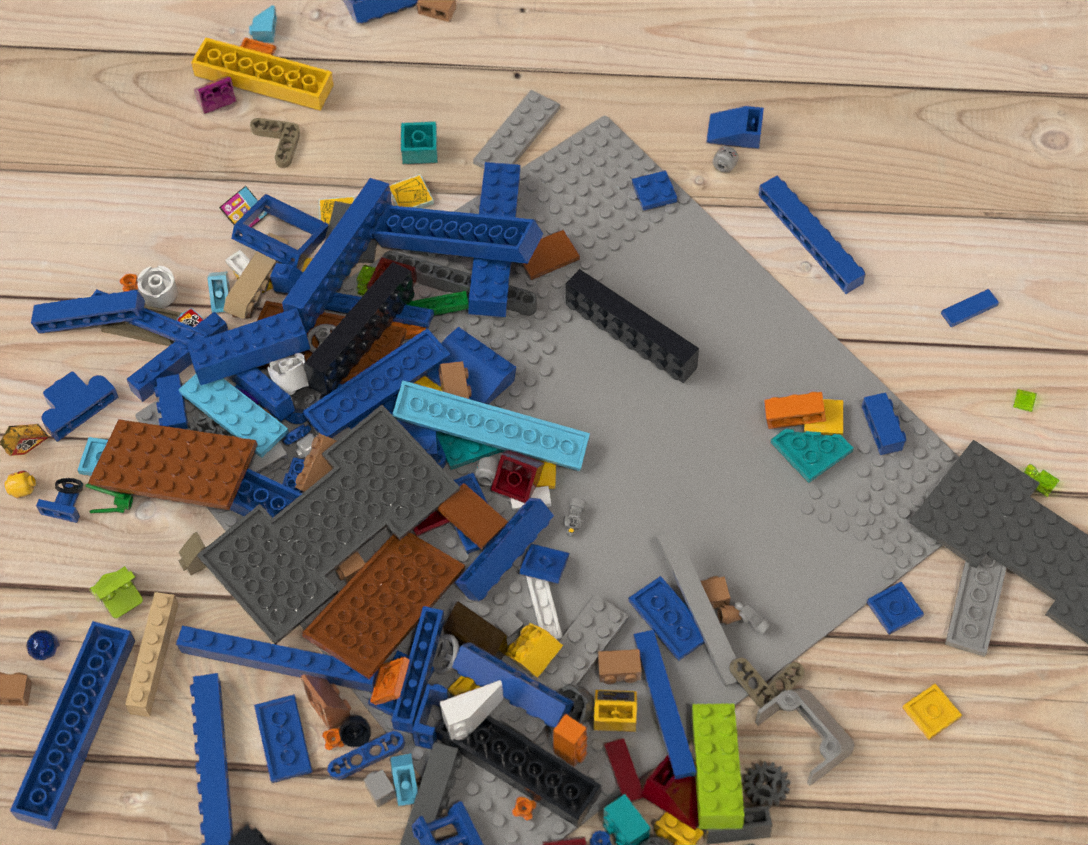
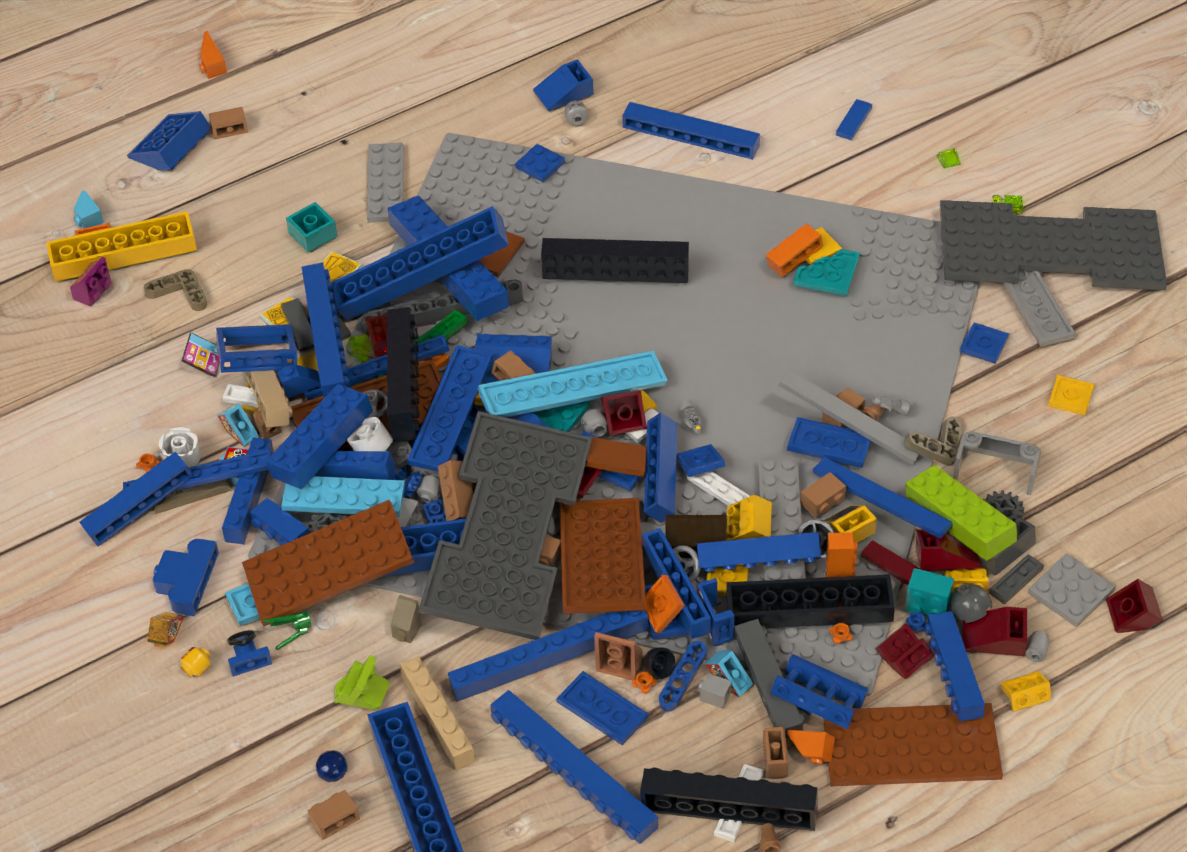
camera: 35 degrees left, 10 degrees down
white slope [440,680,504,740] -> none
blue brick [861,392,906,455] -> none

